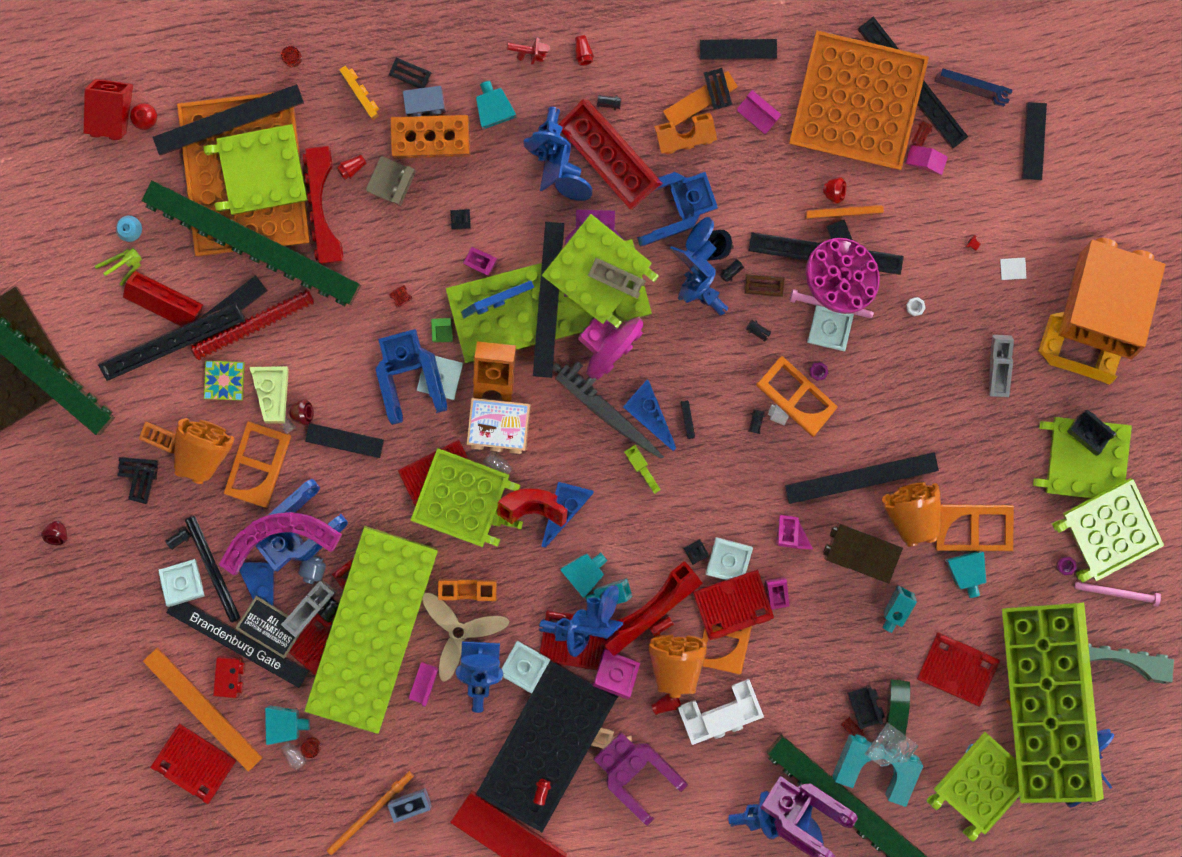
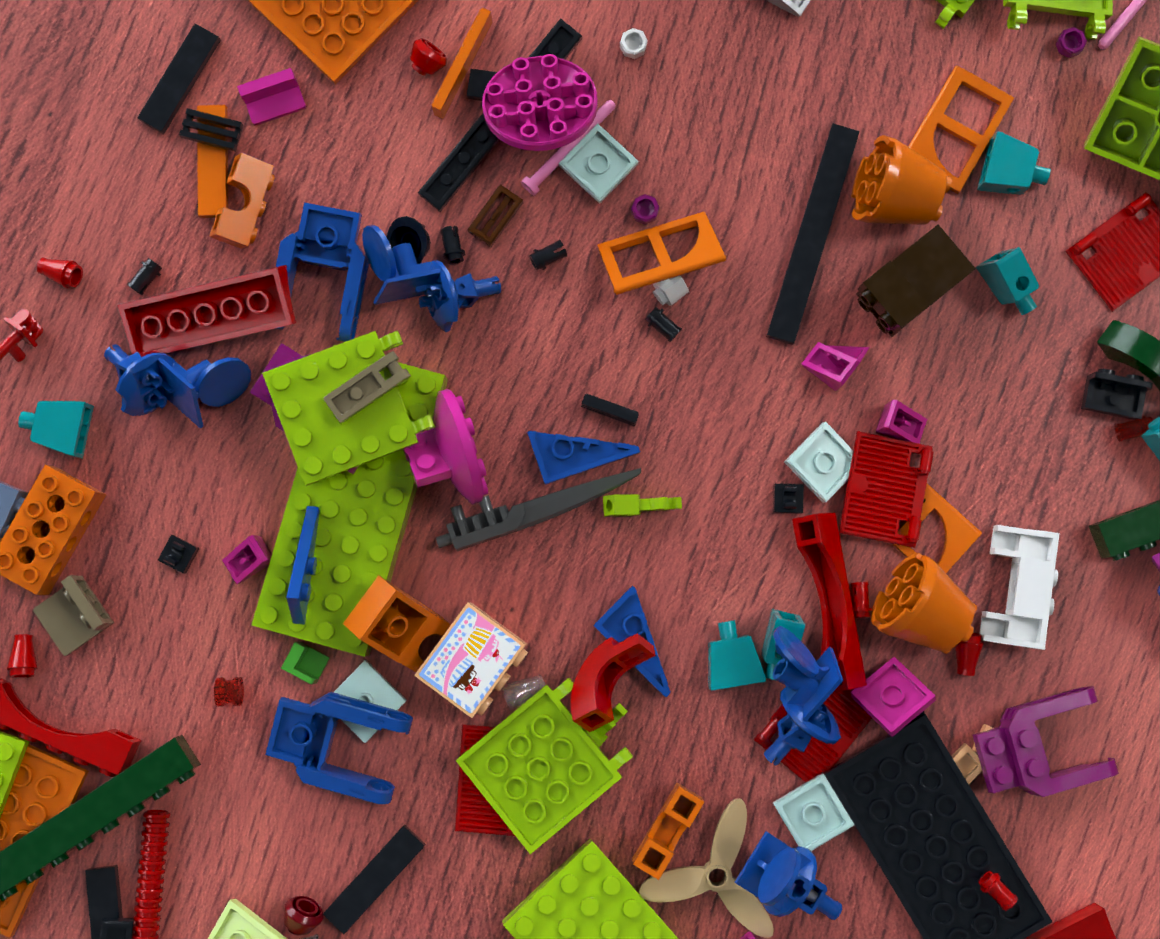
camera: 55 degrees left, 5 degrees down
black tile [533,221,565,378] -> none

